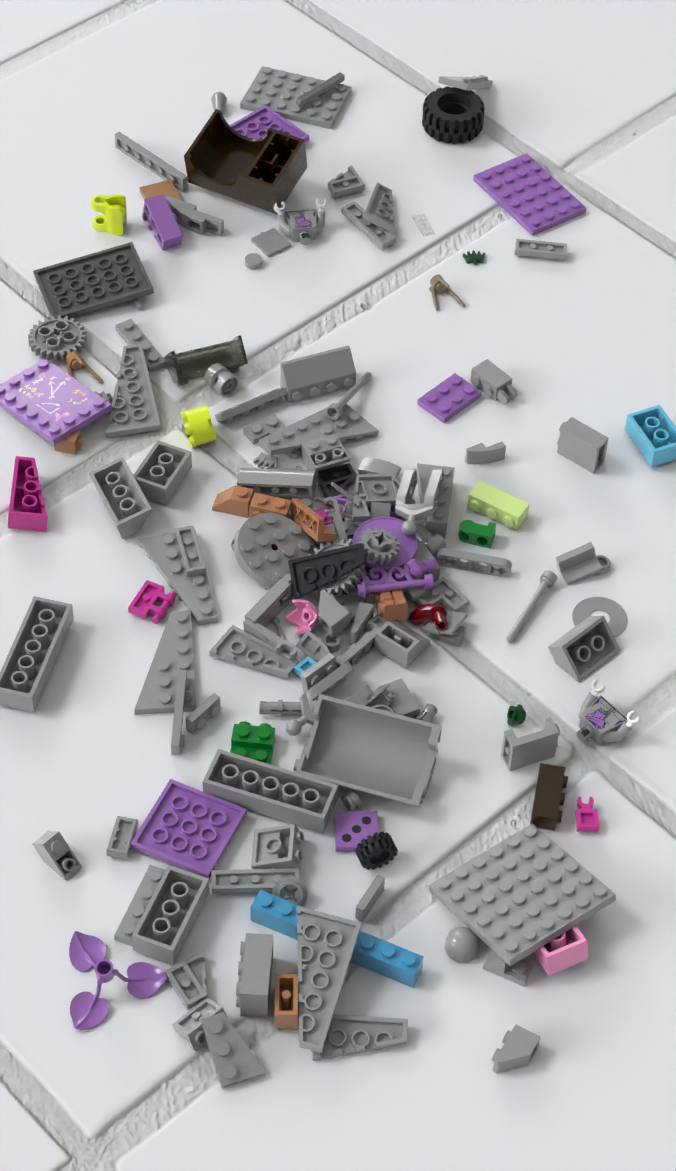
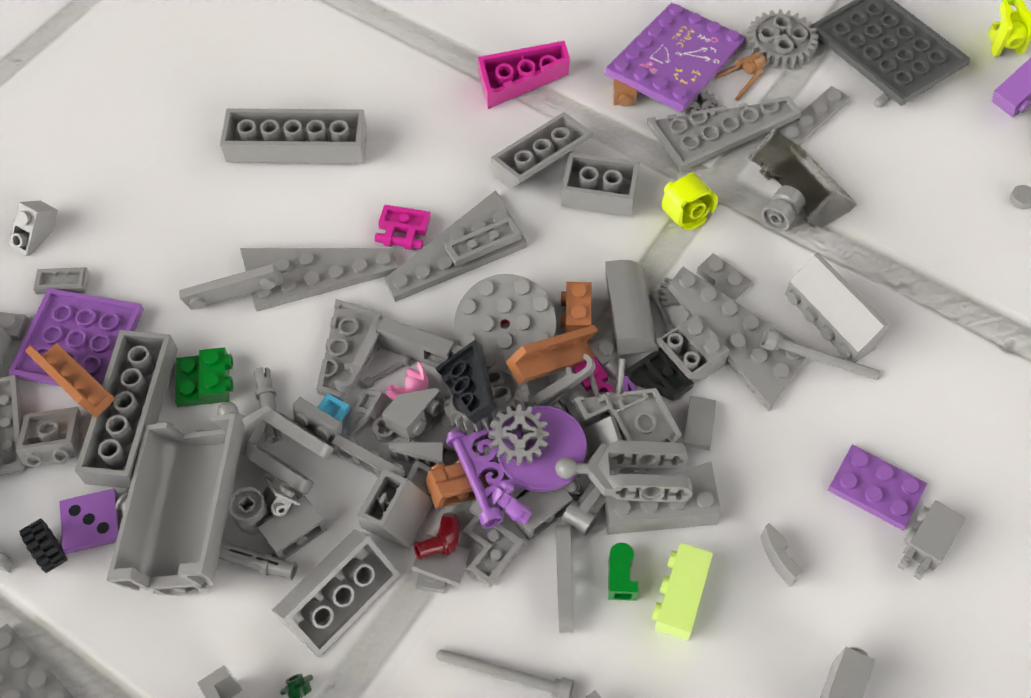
camera: 80 degrees right, 10 degrees up
light grey plate [186,693,221,735] -> none
nougat slope [212,485,254,518] -> none
light grey plate [215,387,287,423] -> none
none -> nougat fence [25,343,116,418]
none -> light grey slope [272,529,401,658]

